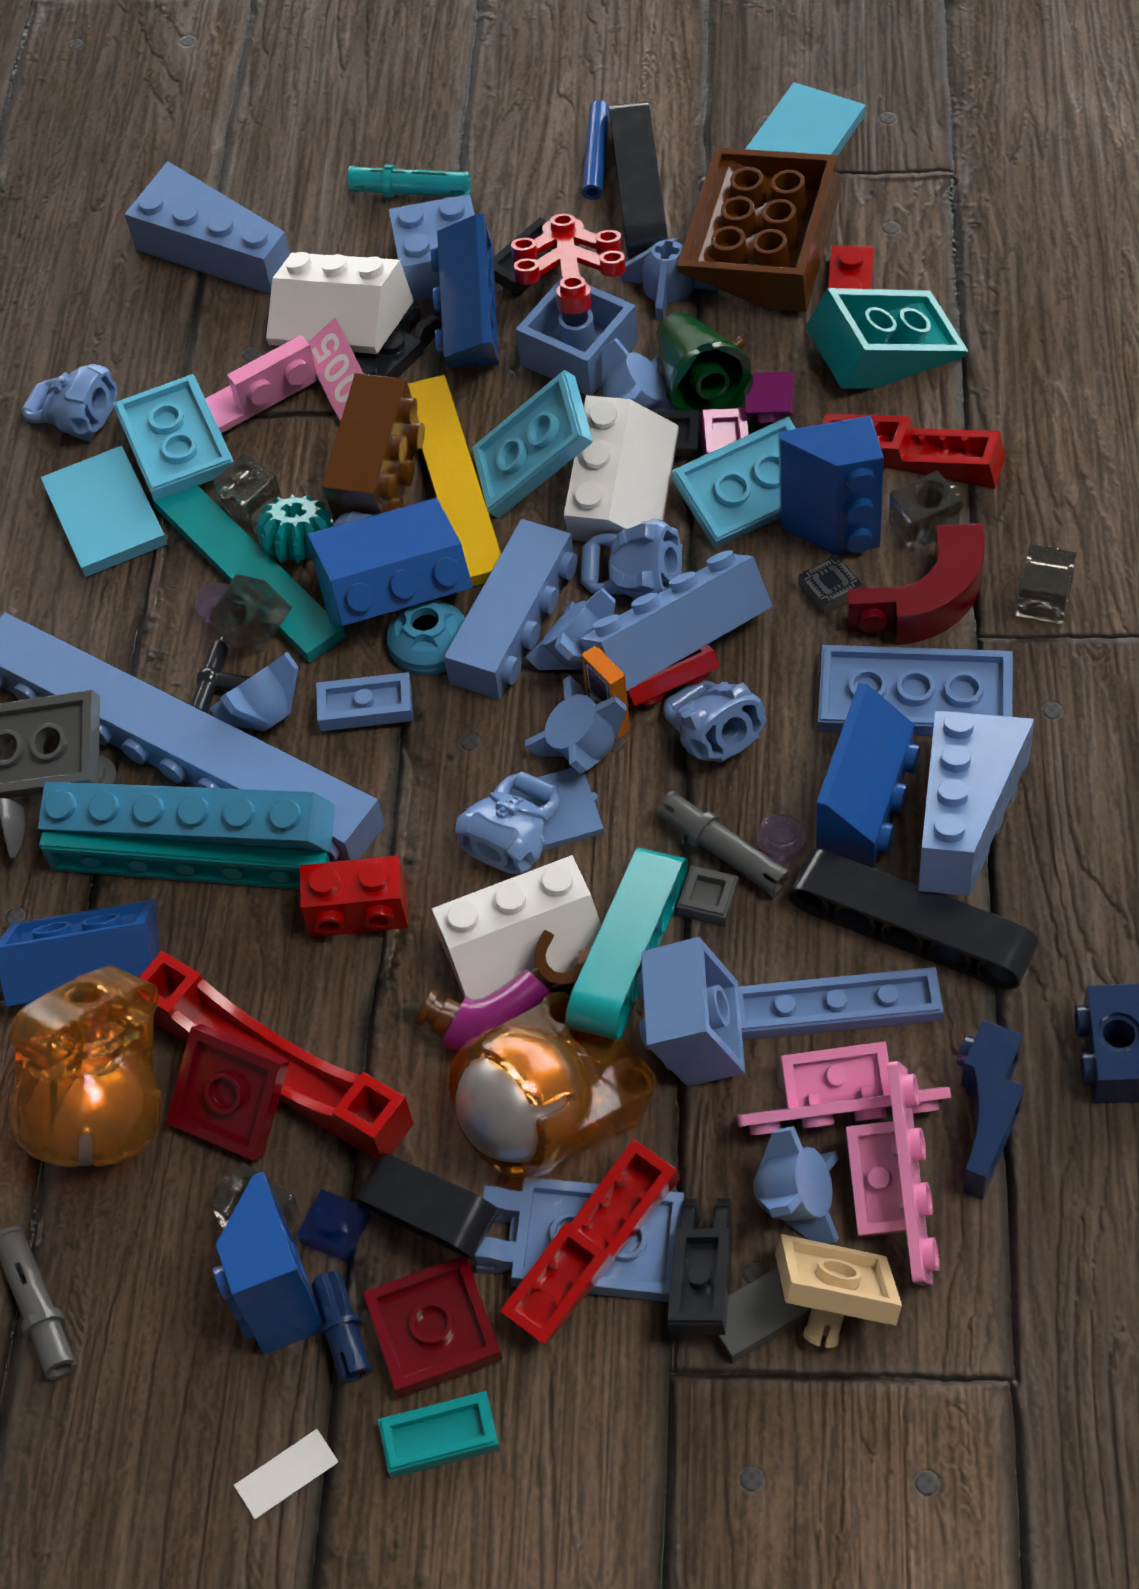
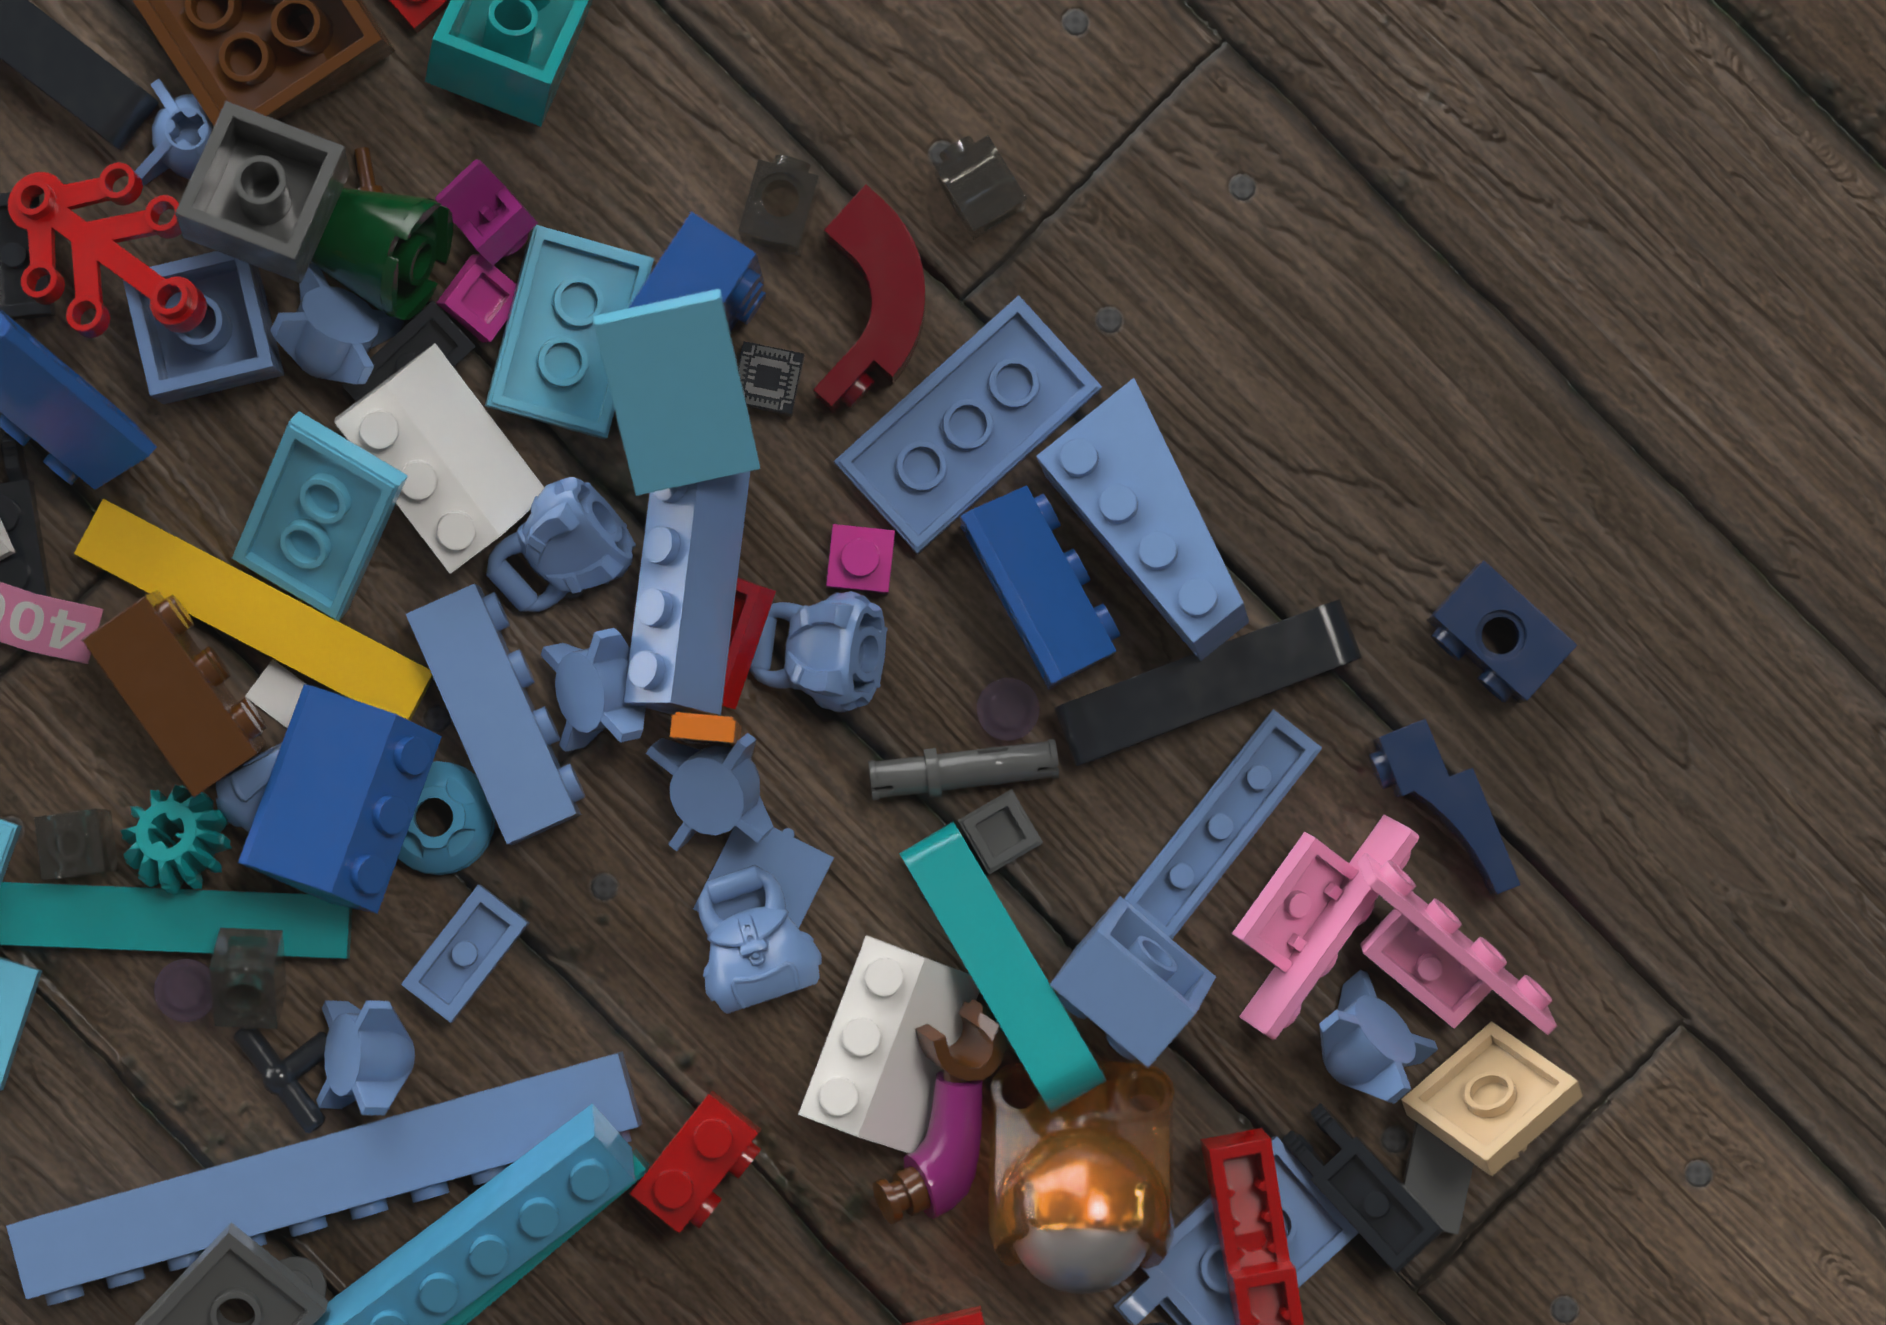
camera: 55 degrees left, 30 degrees up
red slope [822,414,1006,489] -> none
none -> dark grey brick [175,101,350,283]
none -> medium azure tile [593,289,761,496]
none -> dark pink plate [826,524,895,594]

